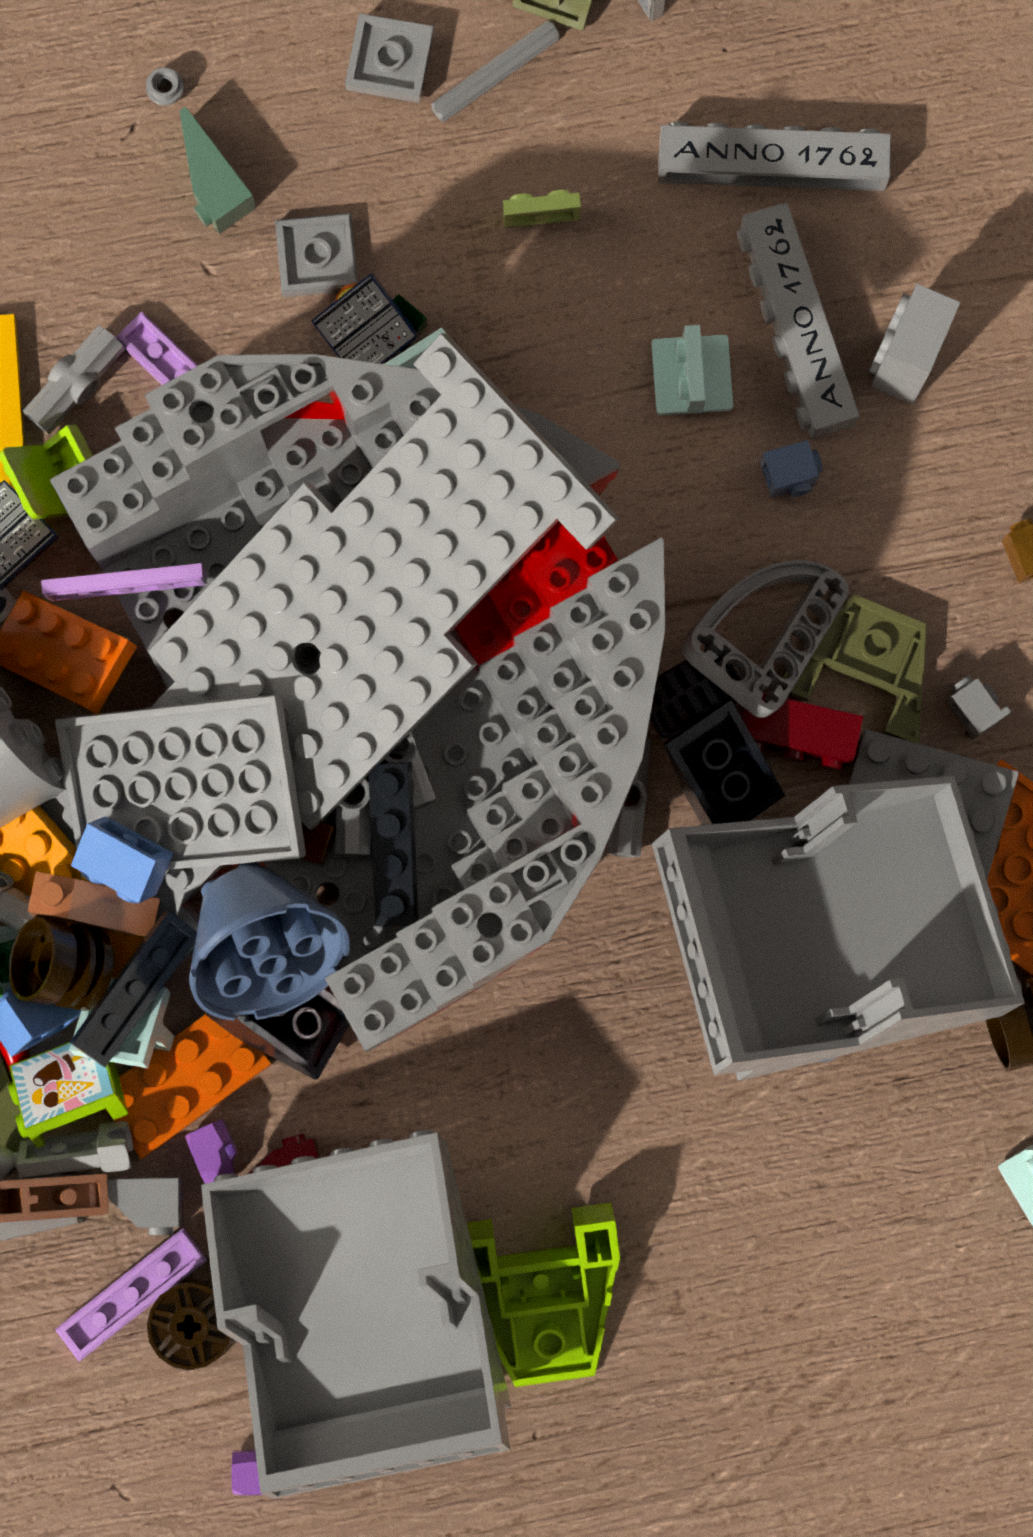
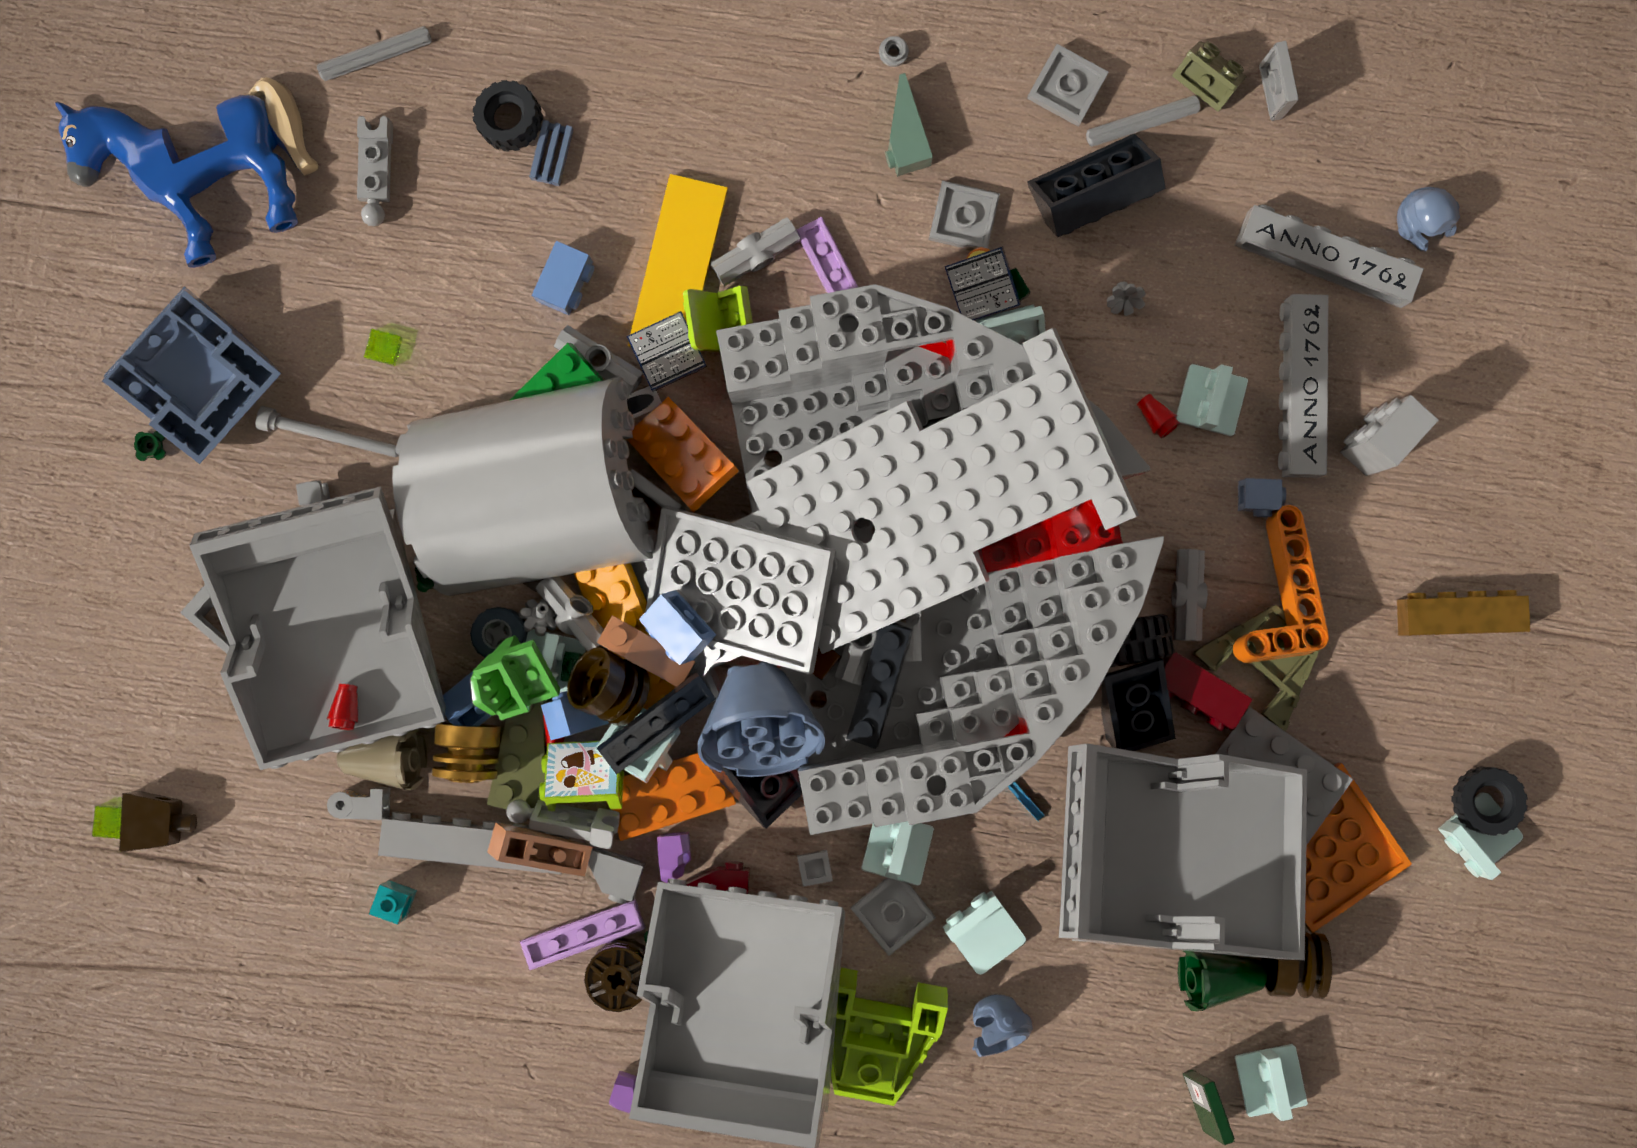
camera: 20 degrees right, 5 degrees up
lavender tile [41,563,208,602] -> none
yellowish green plate [503,190,581,228] -> none
light grey beam [682,560,849,718] -> none
light grey brick [946,675,1011,740] -> none
none -> light grey tile [630,469,686,511]
none -> light grey plate [797,850,833,887]
none -> light grey tile [851,878,936,956]
none -> light aqua bracket [861,821,934,886]
none -> light aqua bracket [943,891,1026,975]
none -> sand blue helmet [972,994,1033,1057]
none -> dark azure piece [1008,781,1045,822]
none -> black slope [1027,134,1166,238]
none -> light grey plant [1107,282,1146,316]
none -> red cone [1137,393,1180,439]
none -> light grey piece [1171,549,1208,641]
none -> dark green cone [1177,951,1268,1012]
none -> dark green tile [1183,1070,1235,1146]
none -> orange beam [1233,505,1329,663]
none -> sand blue helmet [1397,187,1460,252]

